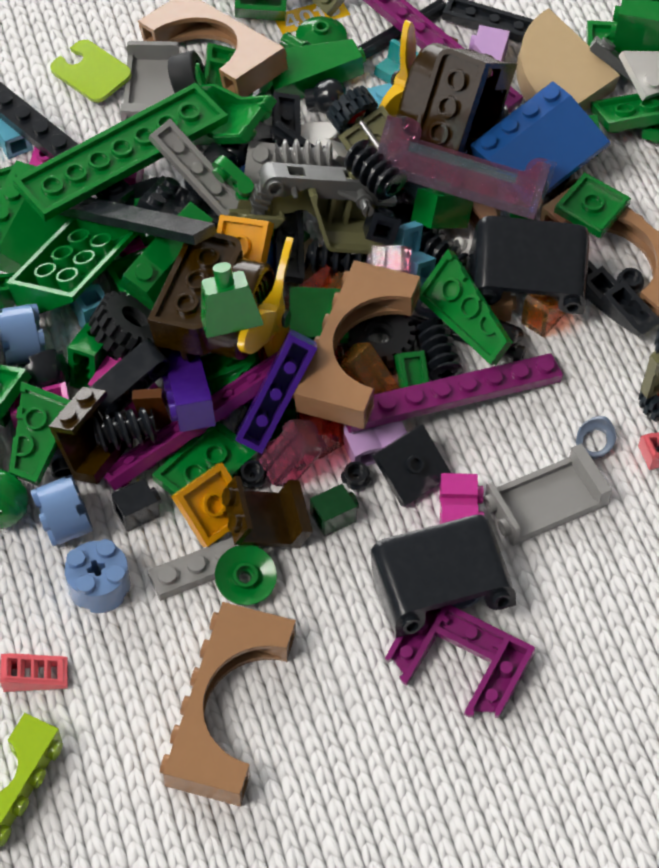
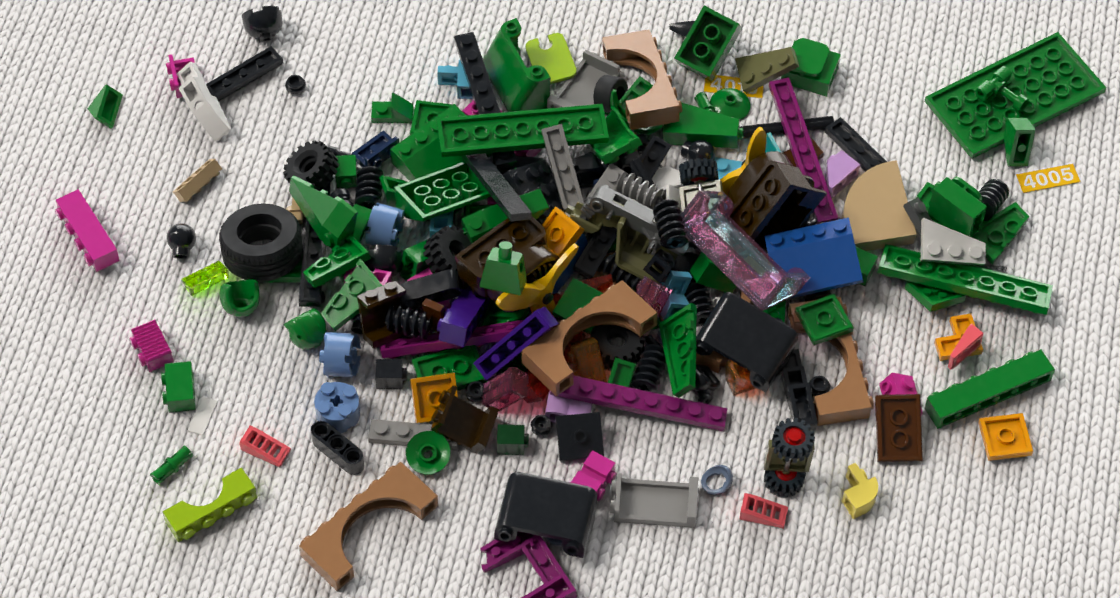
camera: 30 degrees right, 0 degrees up
green plate [212,155,254,201] -> none
none -> black beam [311,421,364,475]
none -> green windscreen [483,18,551,112]

